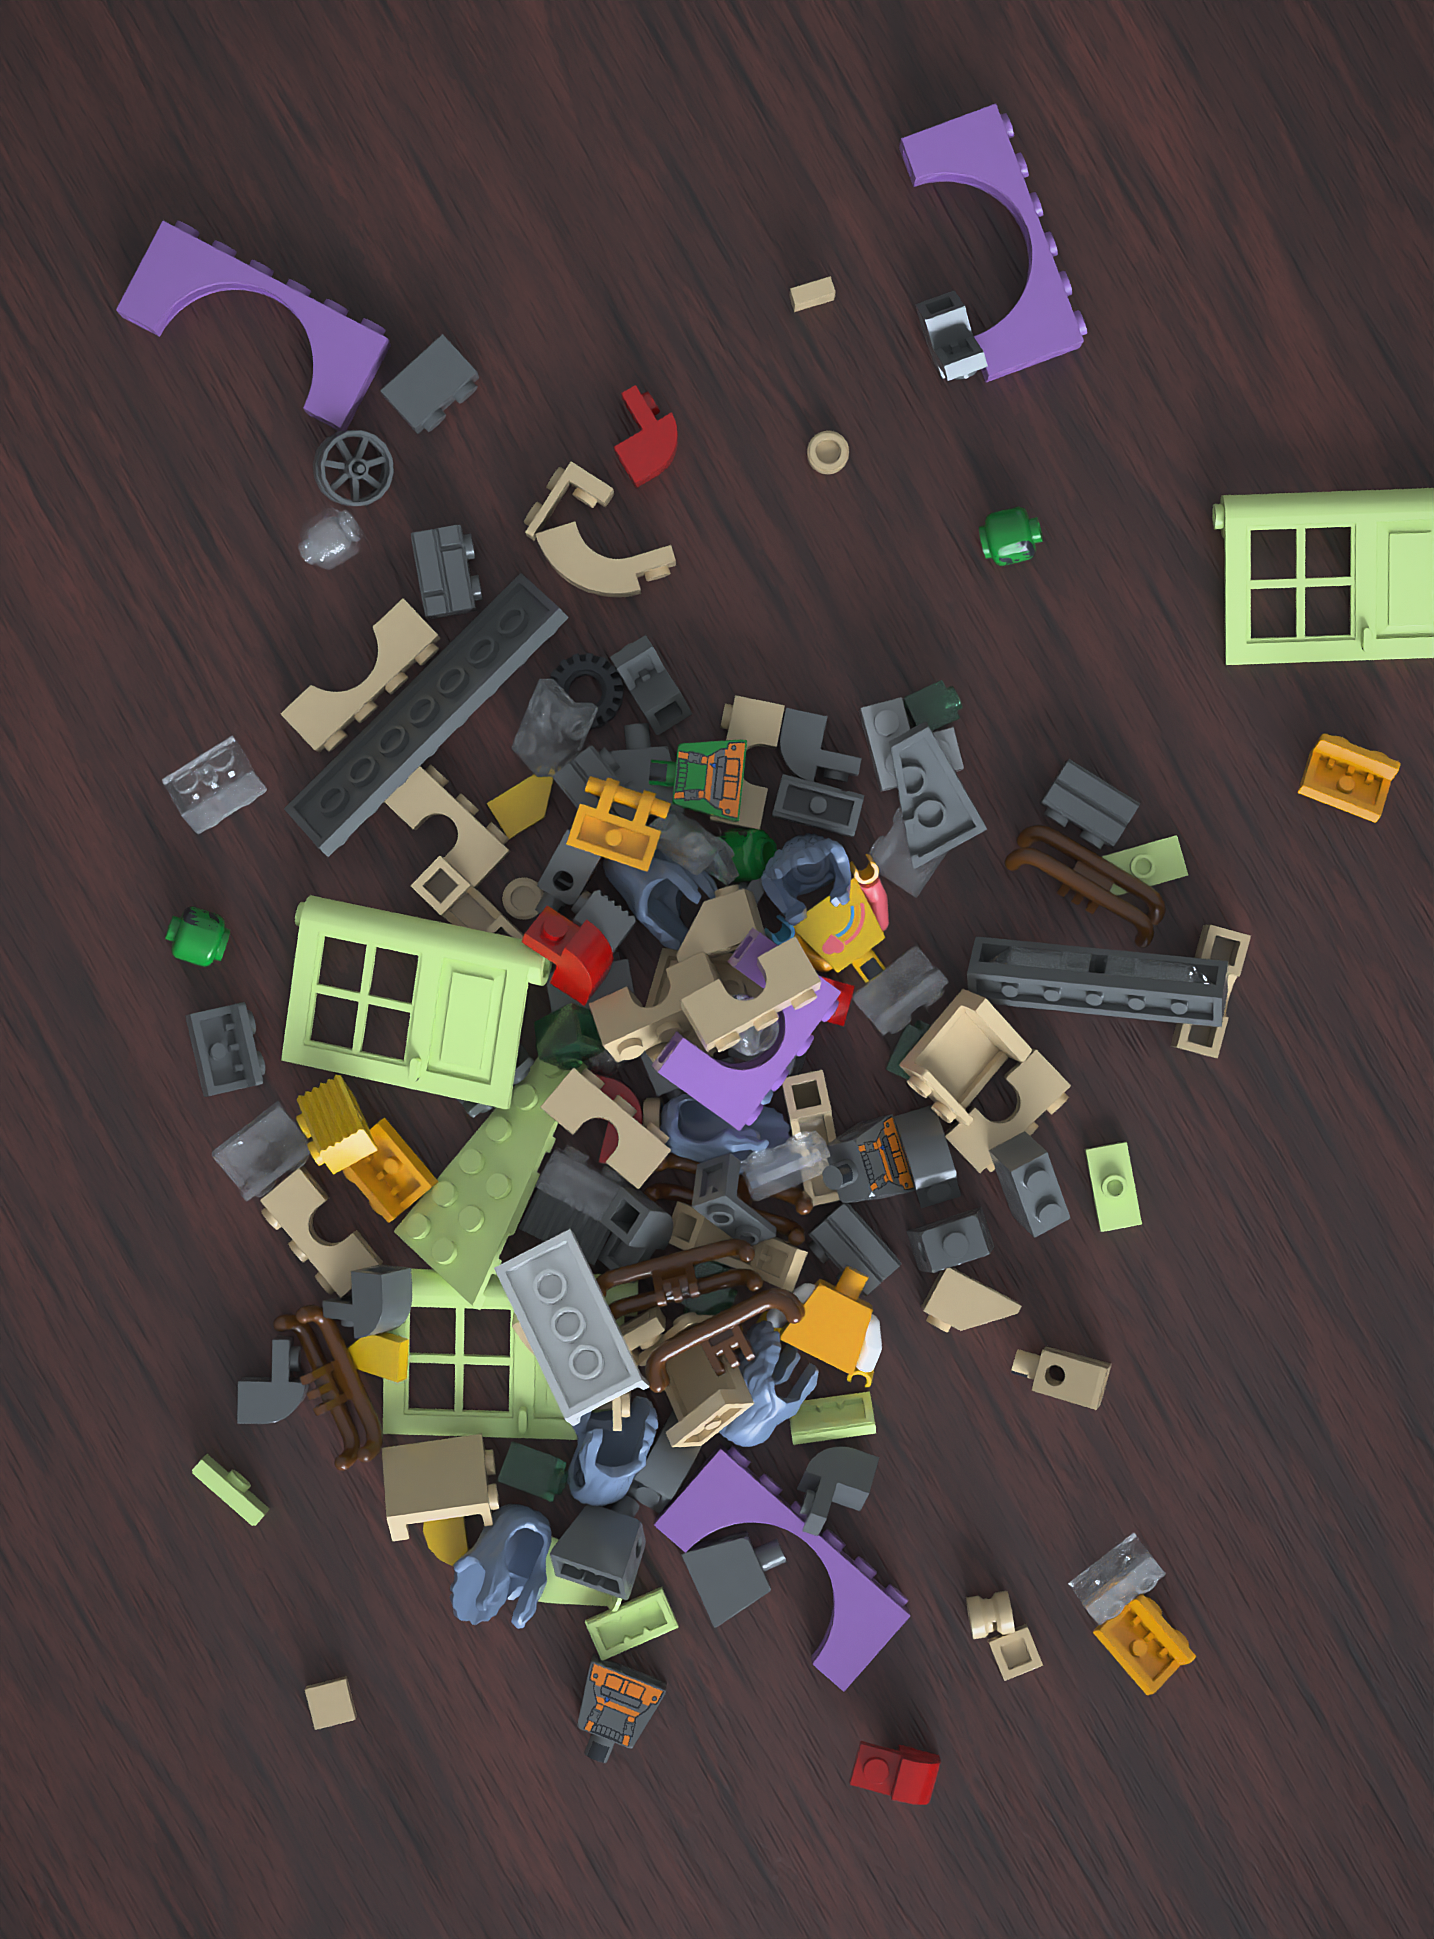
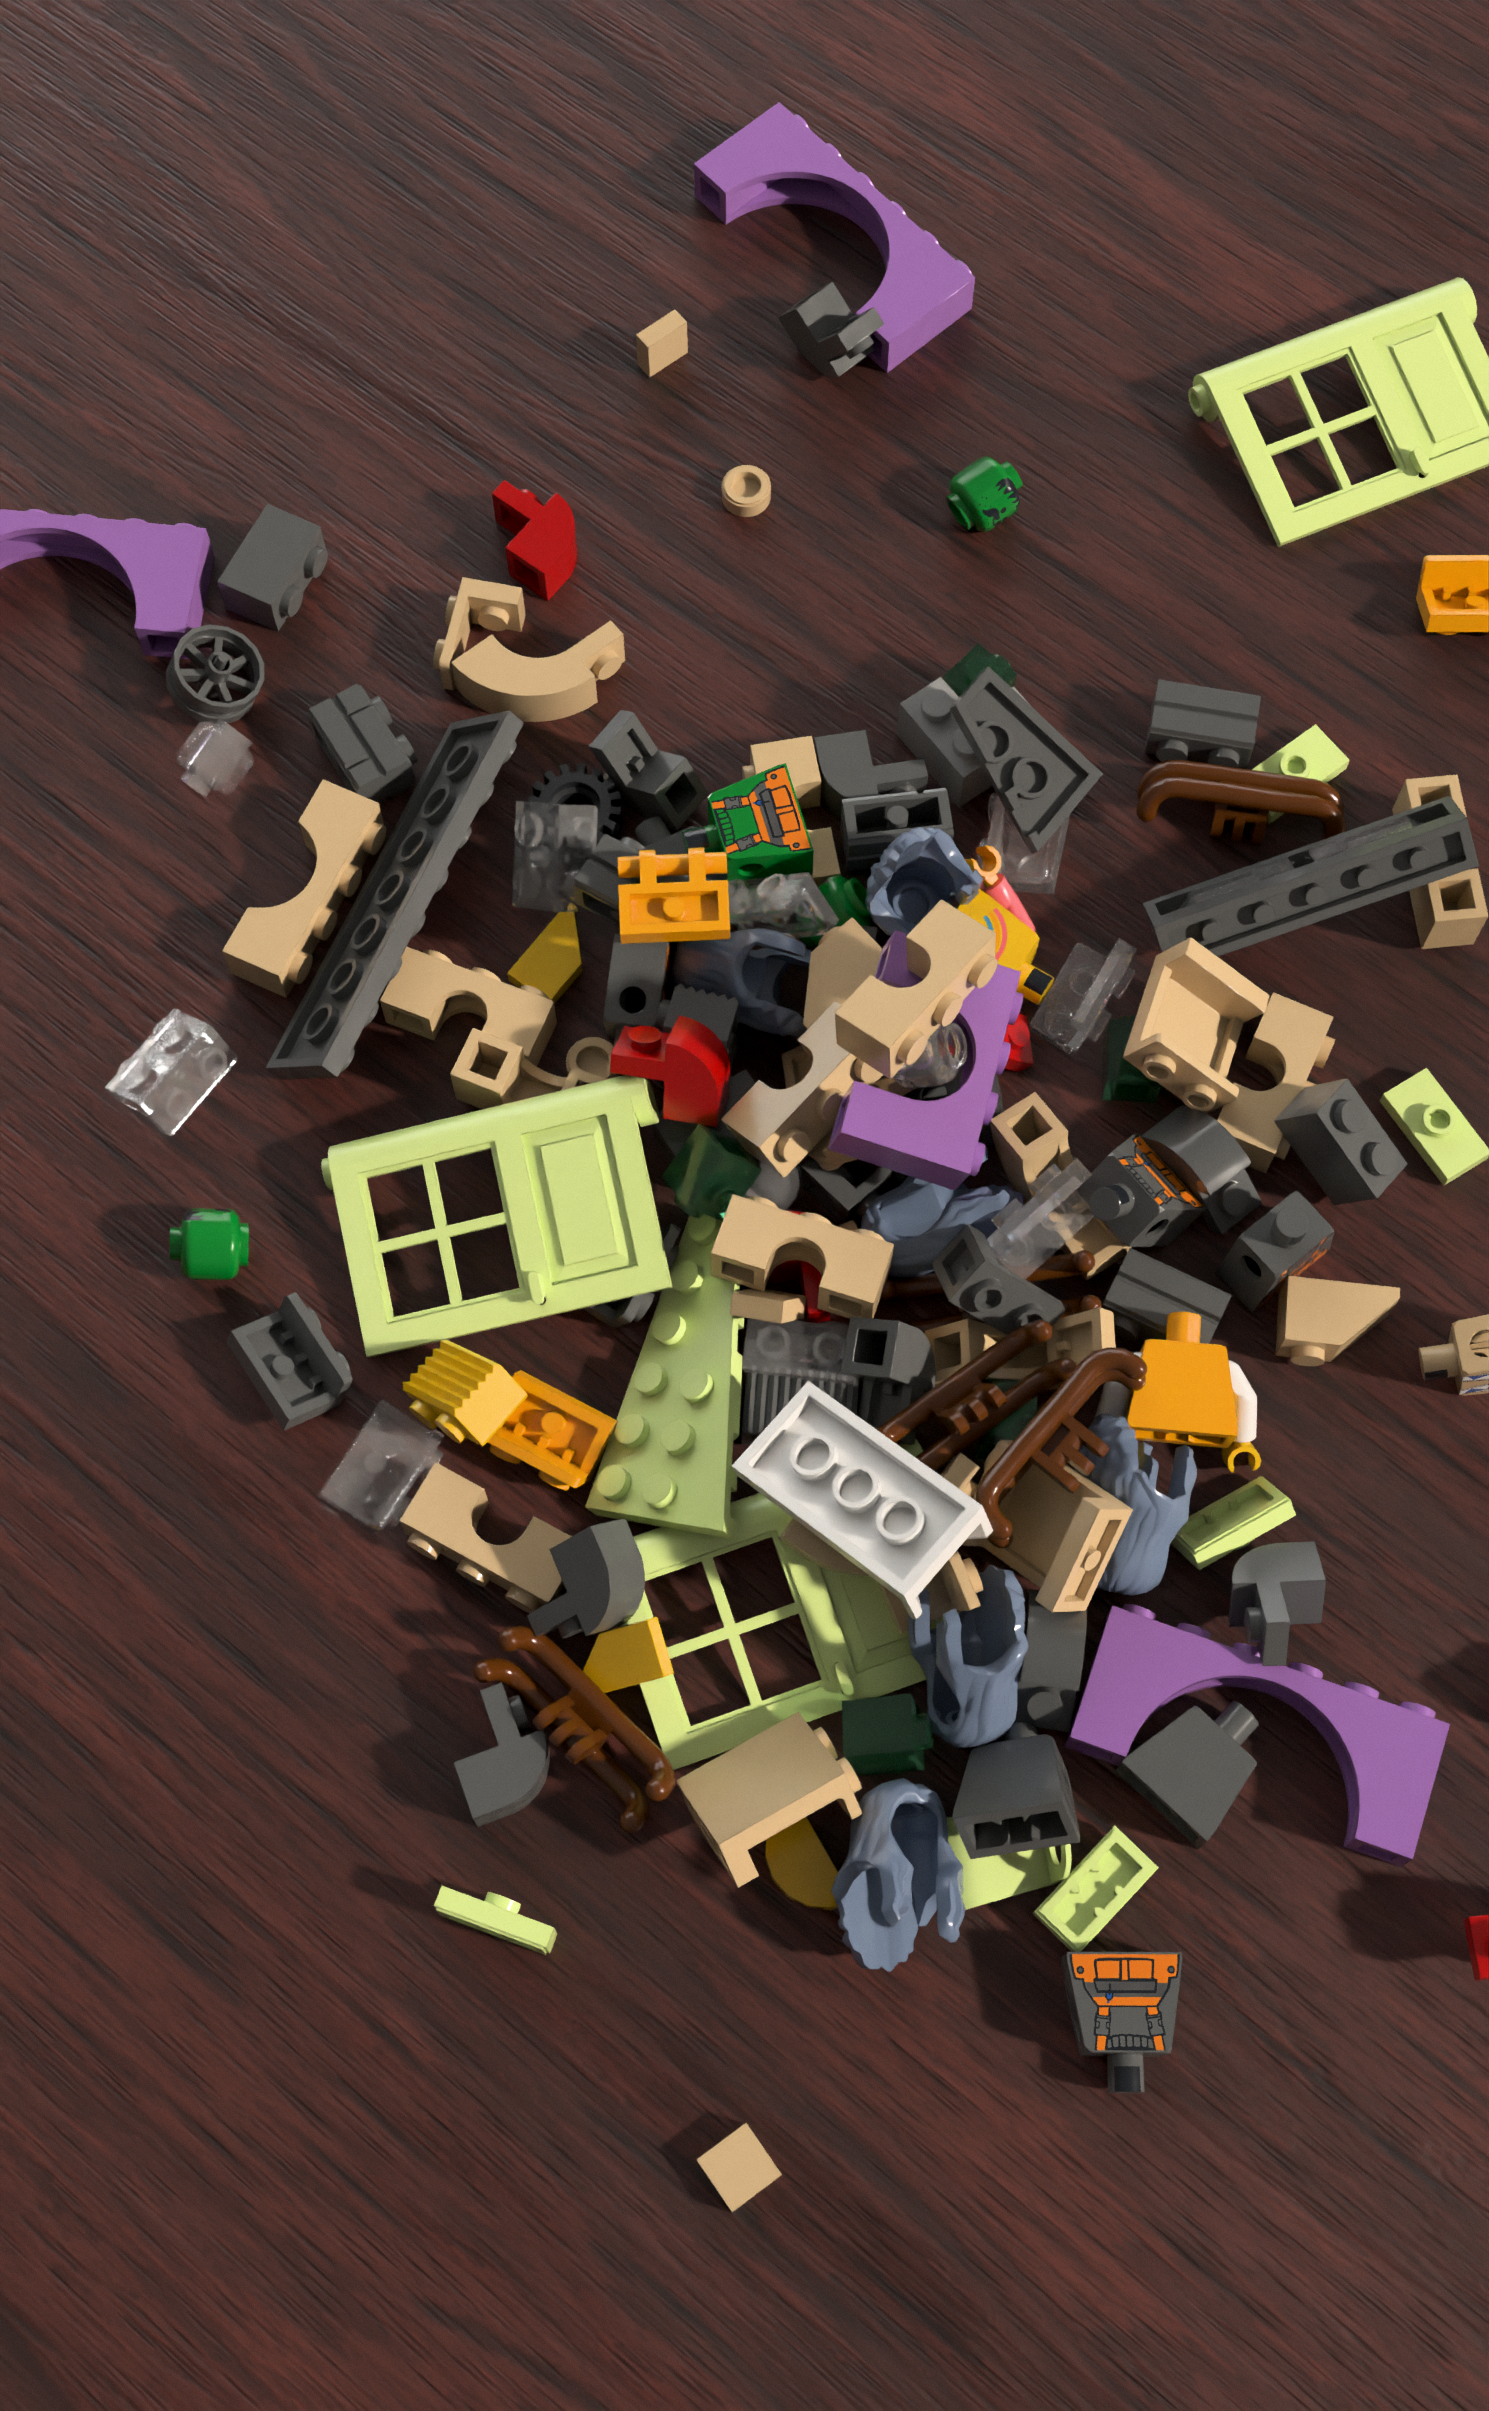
camera: 20 degrees left, 20 degrees down
none -> tan tile [730,1288,806,1324]

